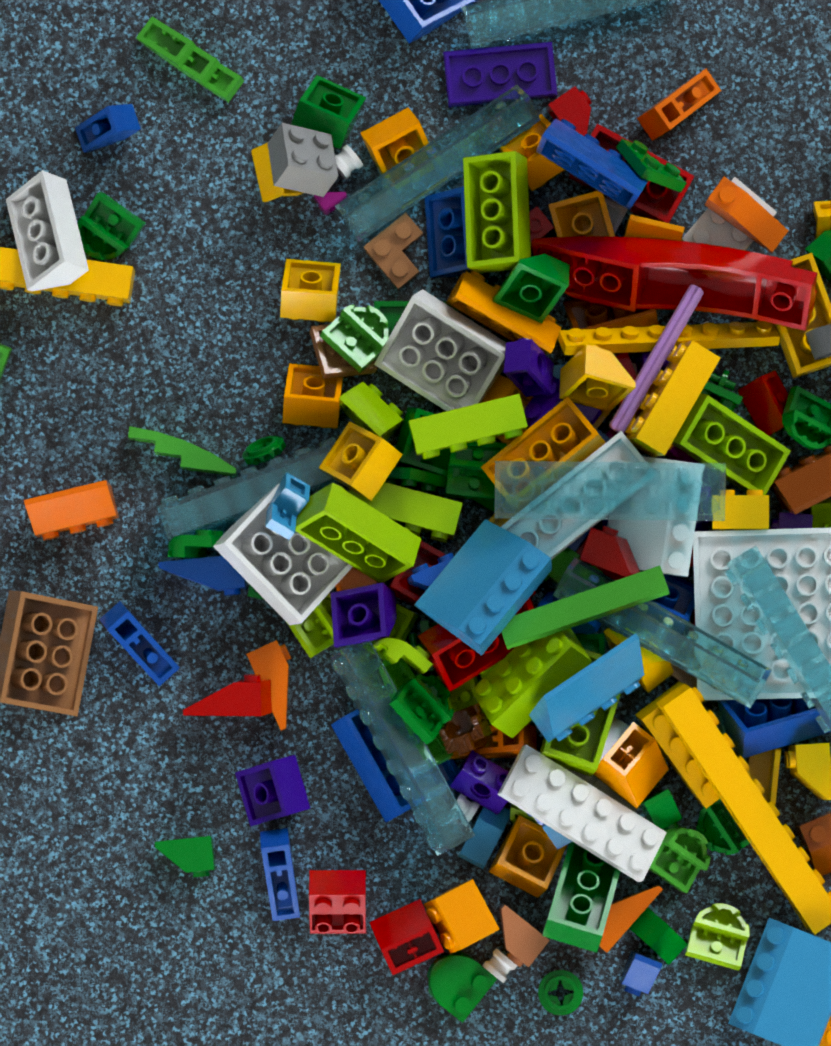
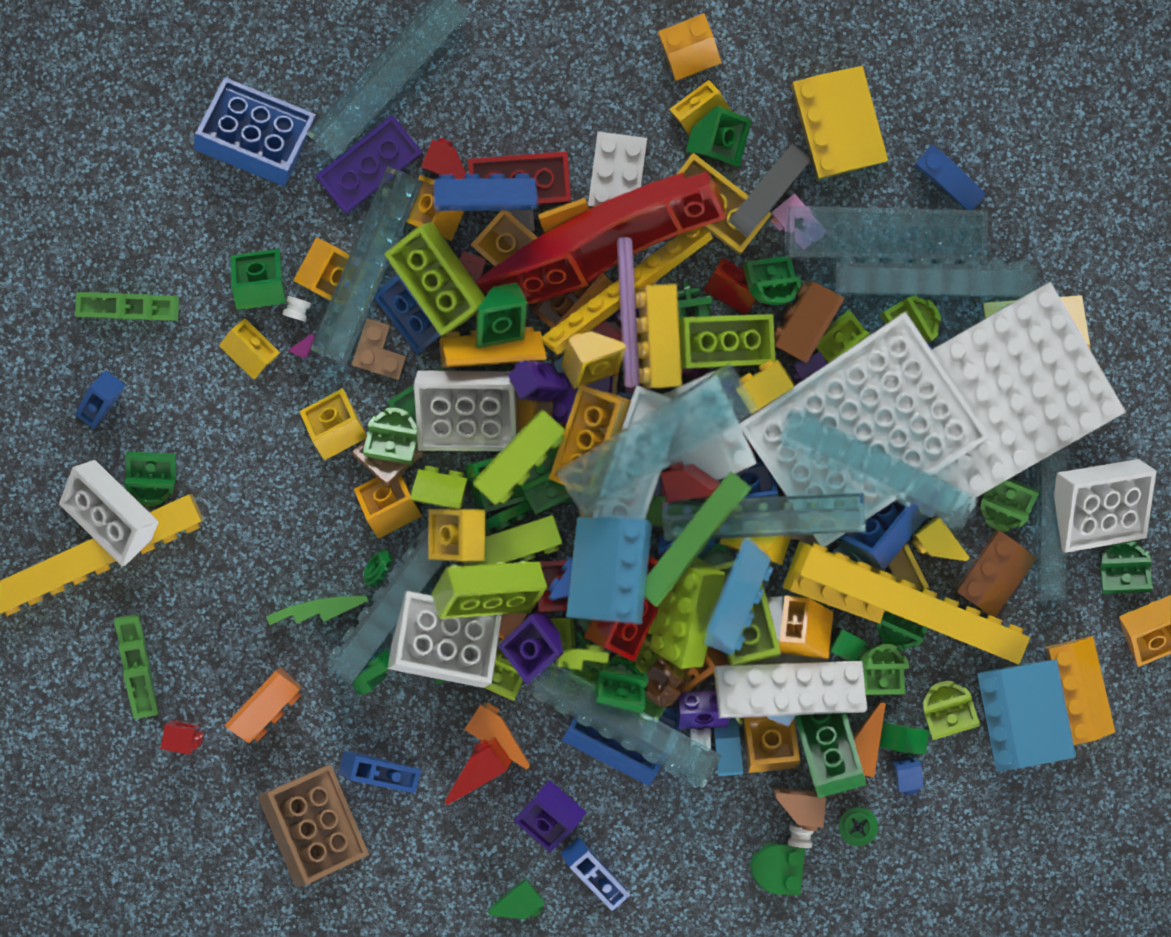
camera: 25 degrees left, 5 degrees up
blue slope [158,556,247,596] -> none
dark azure slope [265,472,310,540] -> none
light grey brick [267,123,338,197] -> none
red slope [309,870,366,934] -> none
red slope [369,899,444,975] -> none
light orange slope [424,879,500,954] -> none
green plate [616,139,687,192] -> none
orange slope [637,69,722,141] -> none
orange slope [705,176,789,253] -> none

